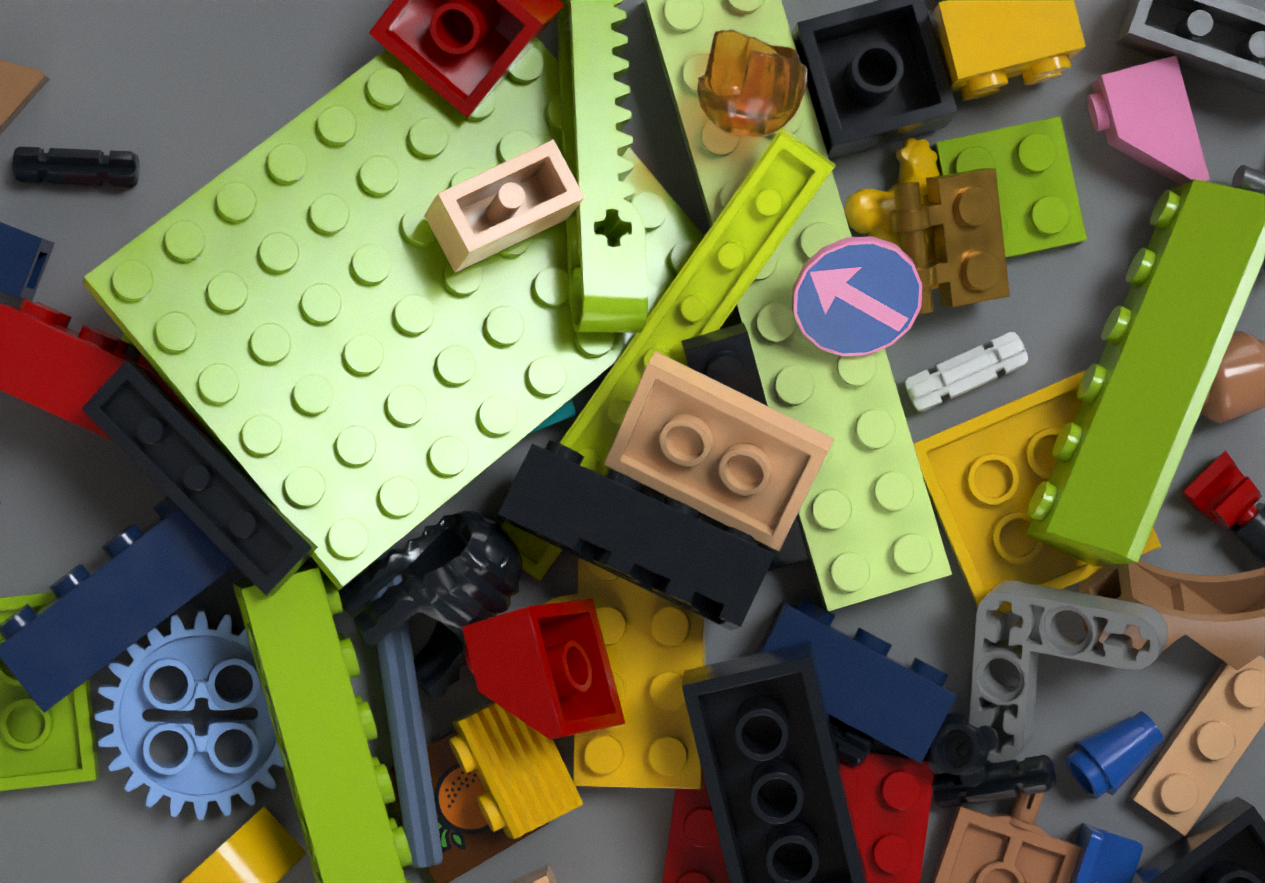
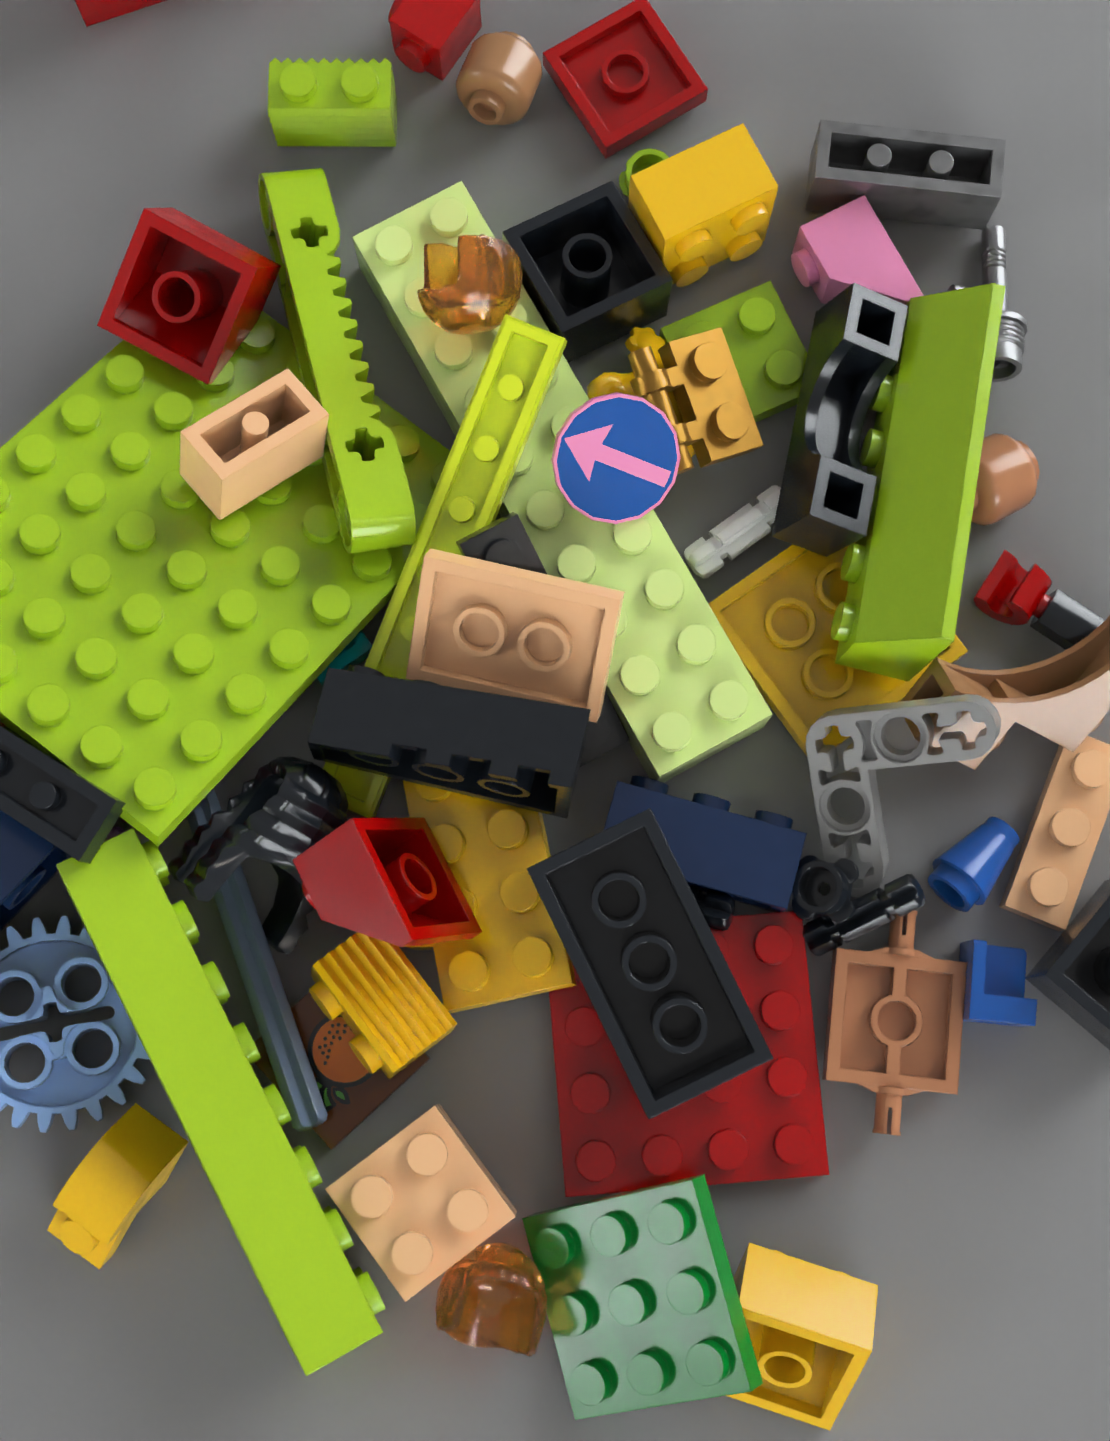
camera: 15 degrees left, 10 degrees down
none -> black arch [772,283,908,557]

